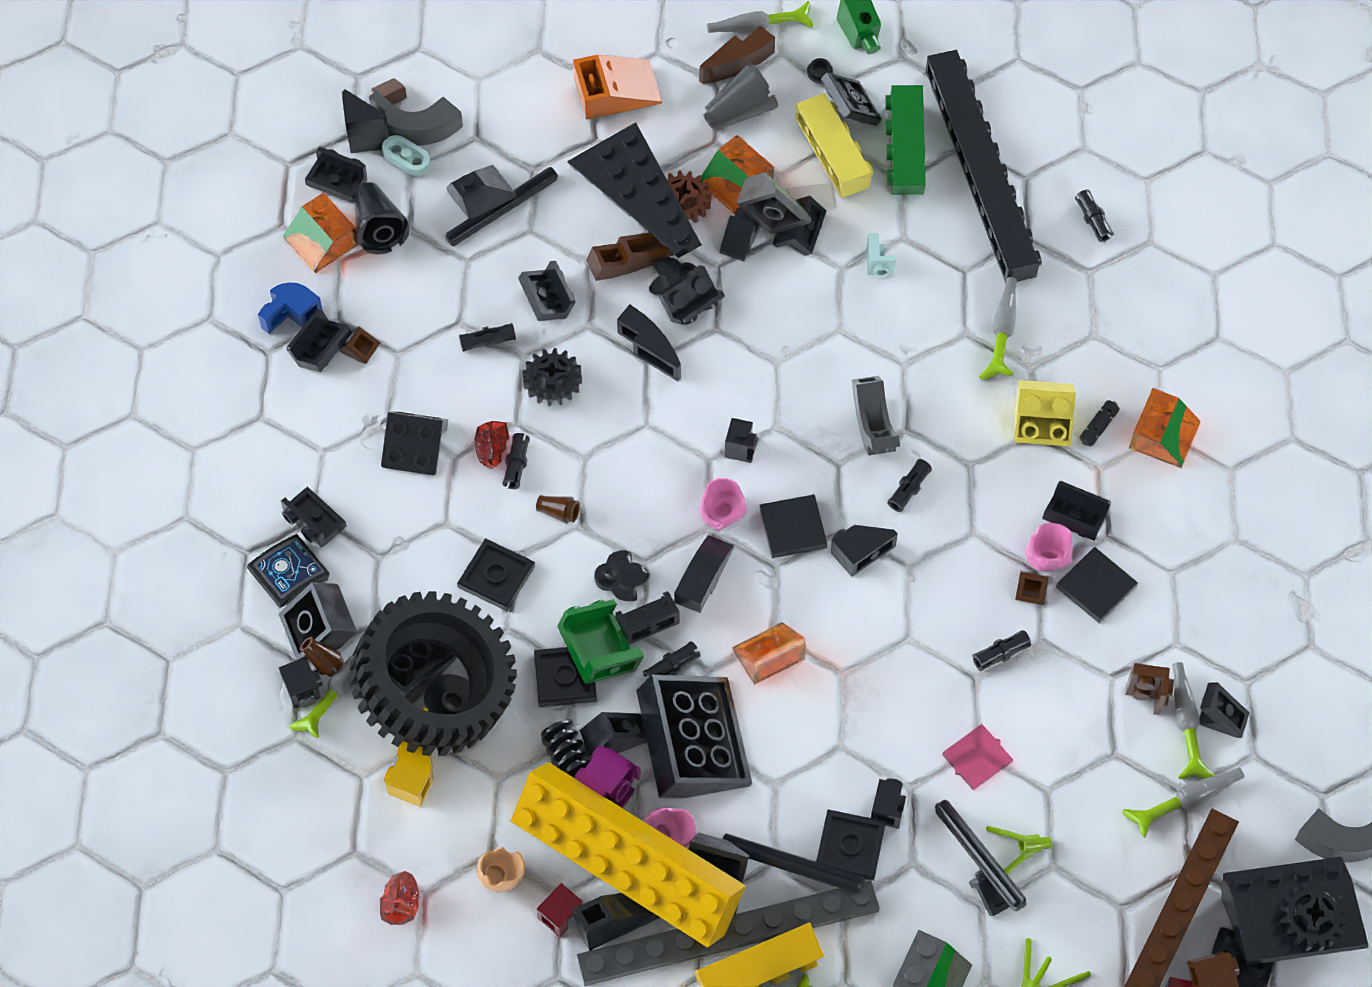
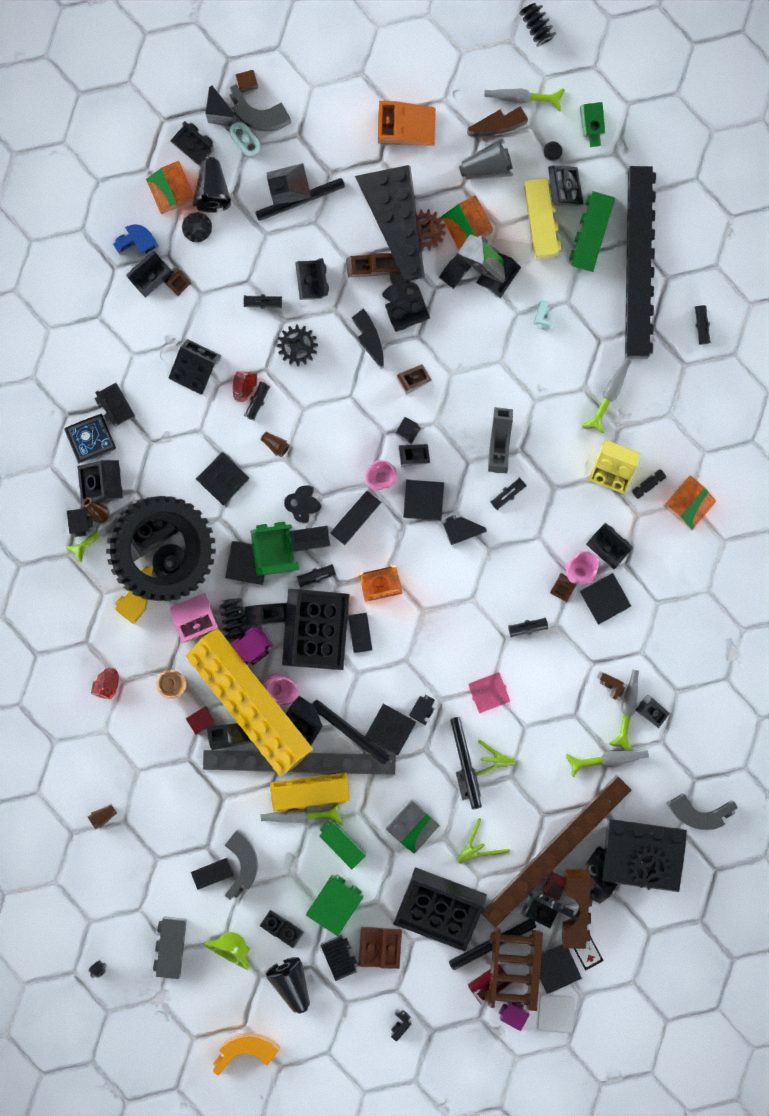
camera: 15 degrees right, 25 degrees up
none -> bright pink slope [169,593,220,643]
none -> black gear [182,212,212,243]
none -> black slope [348,612,373,653]
none -> reddish brown slope [397,364,432,395]
none -> black slope [398,444,430,467]

